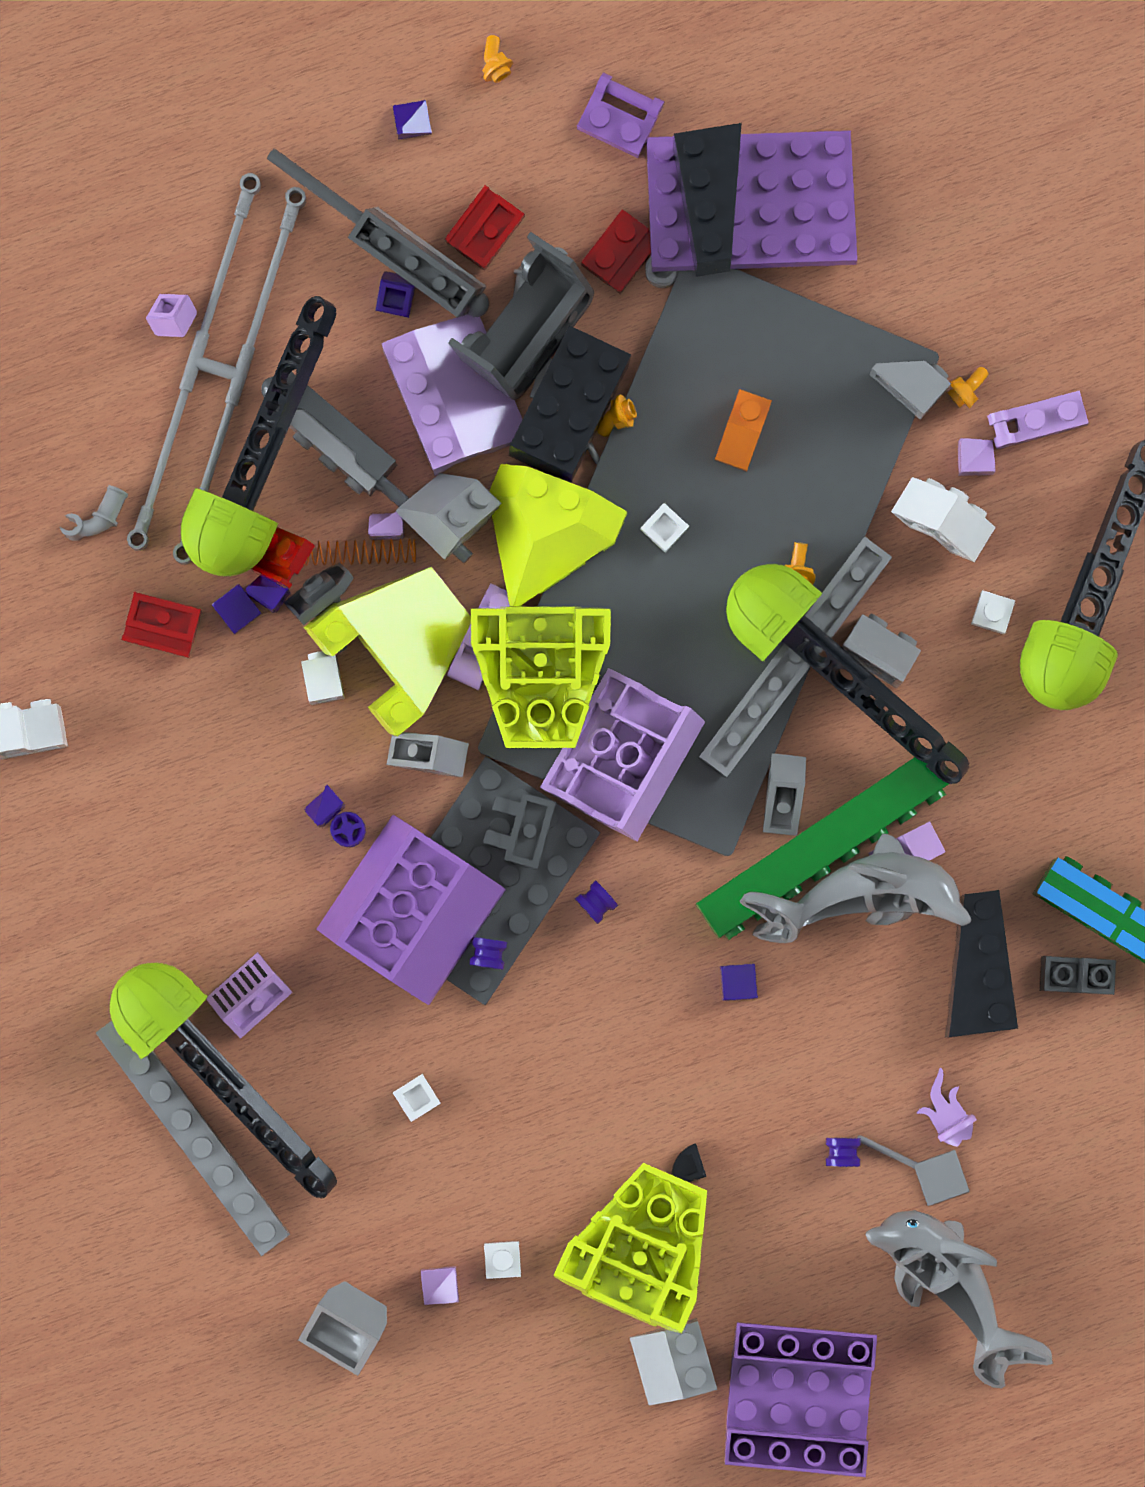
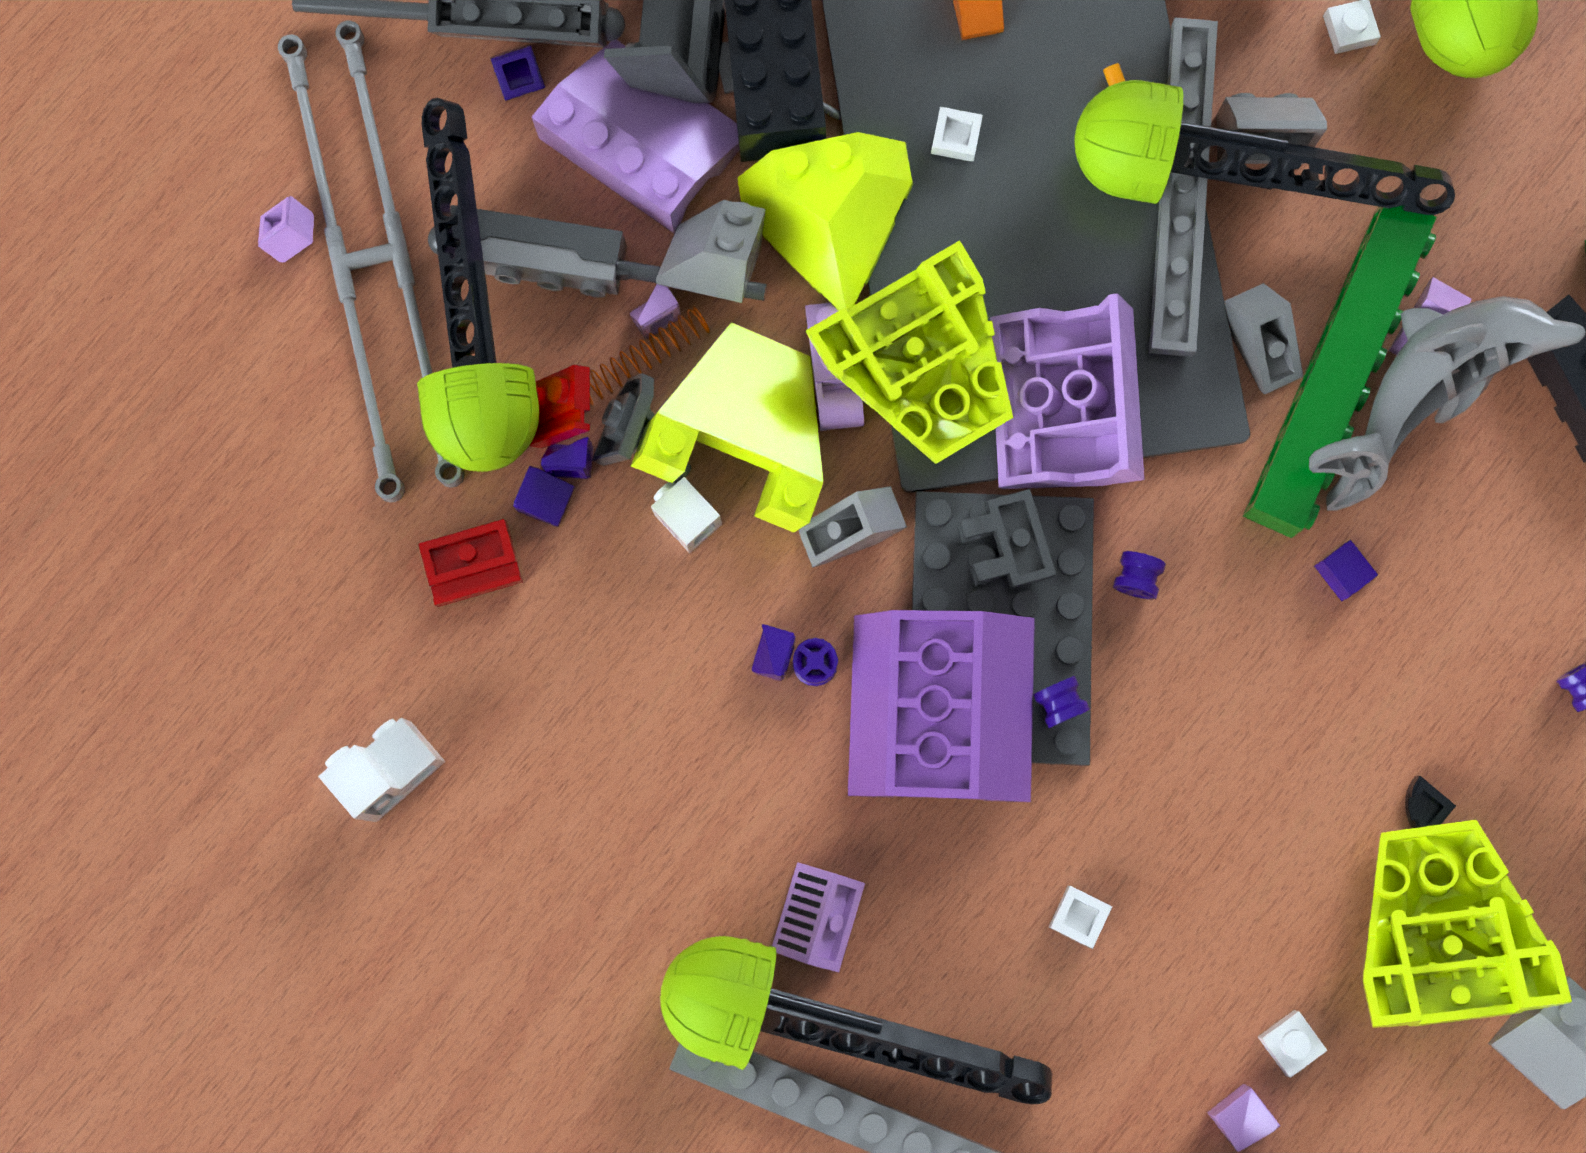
camera: 25 degrees left, 5 degrees down
light grey piece [60,485,128,541] -> none
light orange plate [597,395,637,437] -> none

